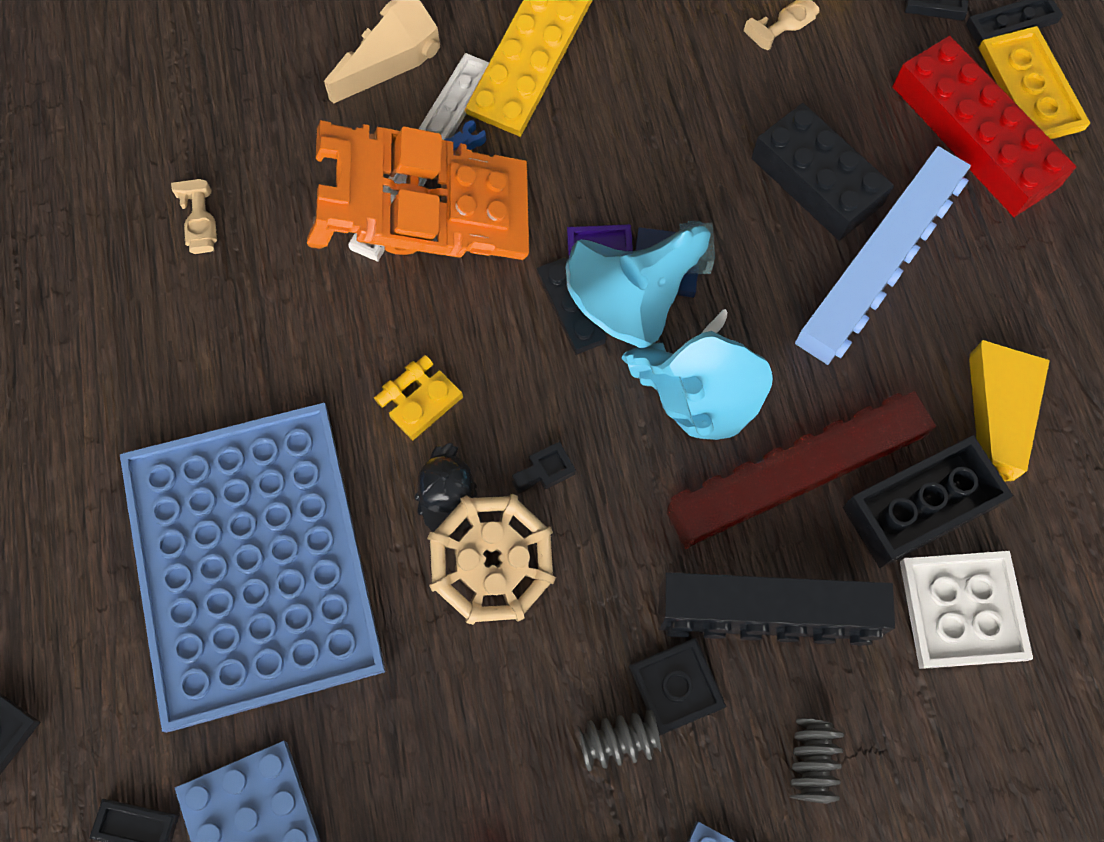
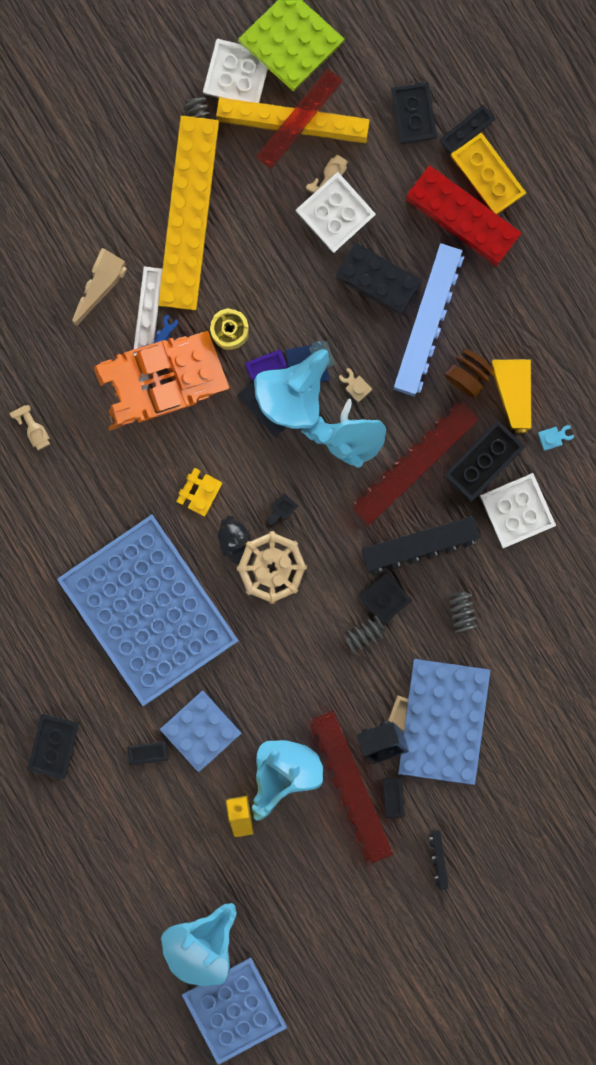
camera: 15 degrees left, 15 degrees up
none -> light yellow brick [210,308,249,350]
none -> white plate [295,172,376,253]
none -> tan plate [339,368,372,403]
none -> reddish brown wheel [444,348,495,398]
none -> medium azure plate [538,425,574,451]

